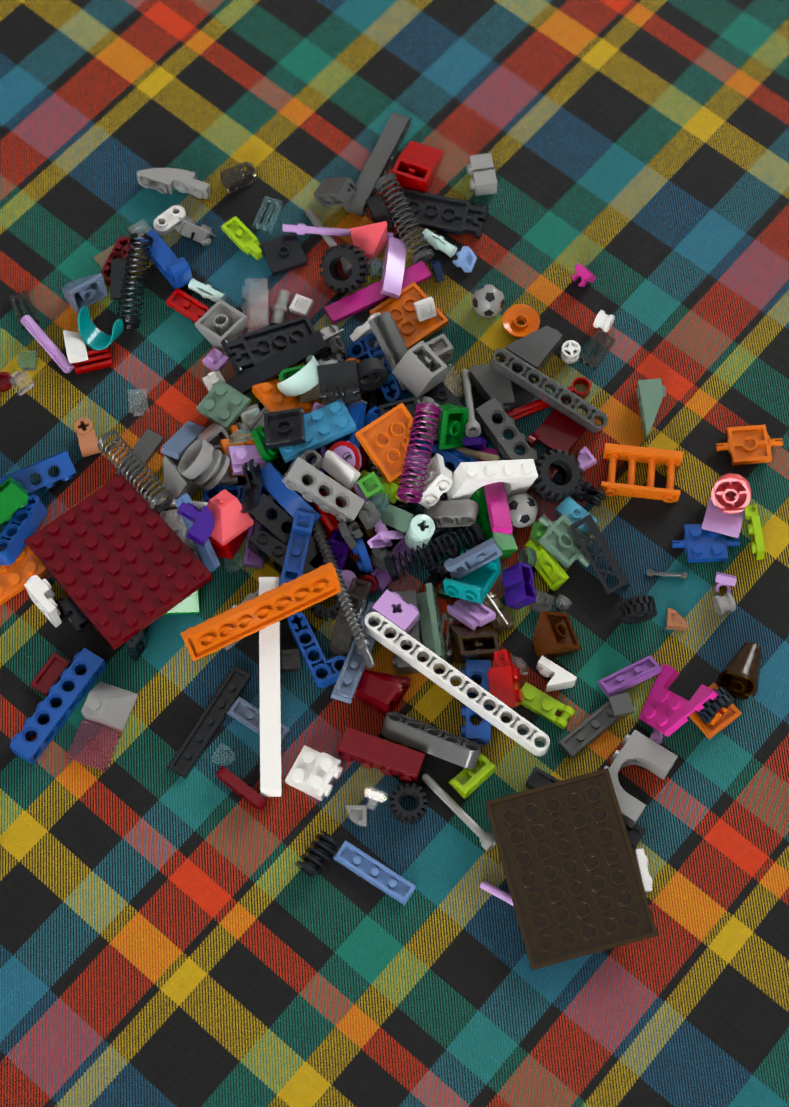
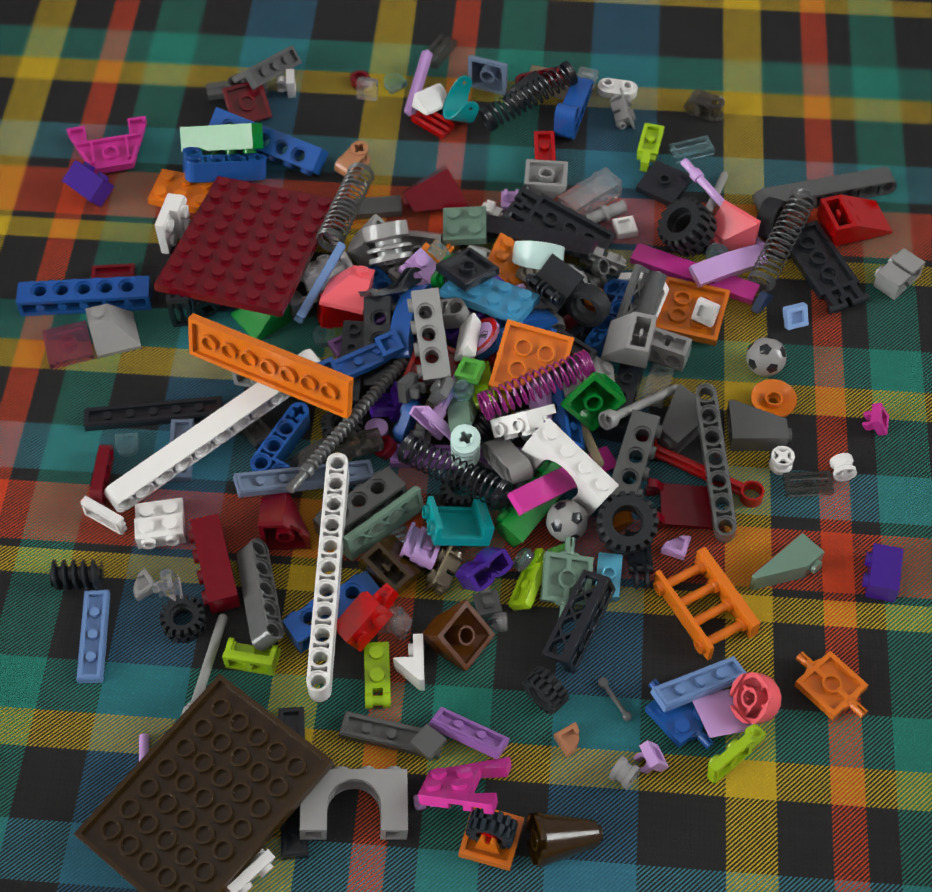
camera: 55 degrees right, 10 degrees down
clear bracket [127,388,149,416] -> none
light grey slope [137,168,211,200] -> none
sand blue tile [161,420,205,460] -> none
dark purple brick [177,502,214,547] -> none
light aqua pin [188,279,226,303] -> none
dark grey hinge [313,177,359,207] -> none
lavender brick [372,589,420,634] -> none
light aqua pin [421,228,457,257] -> none
sand blue plate [444,537,503,580] -> none
dark purple tile [462,437,487,450] -> none
none -> white tile [80,496,127,535]
none -> dark red slope [402,165,468,212]
none -> medium blue tile [650,656,746,713]
none -> dark purple brick [862,543,904,602]

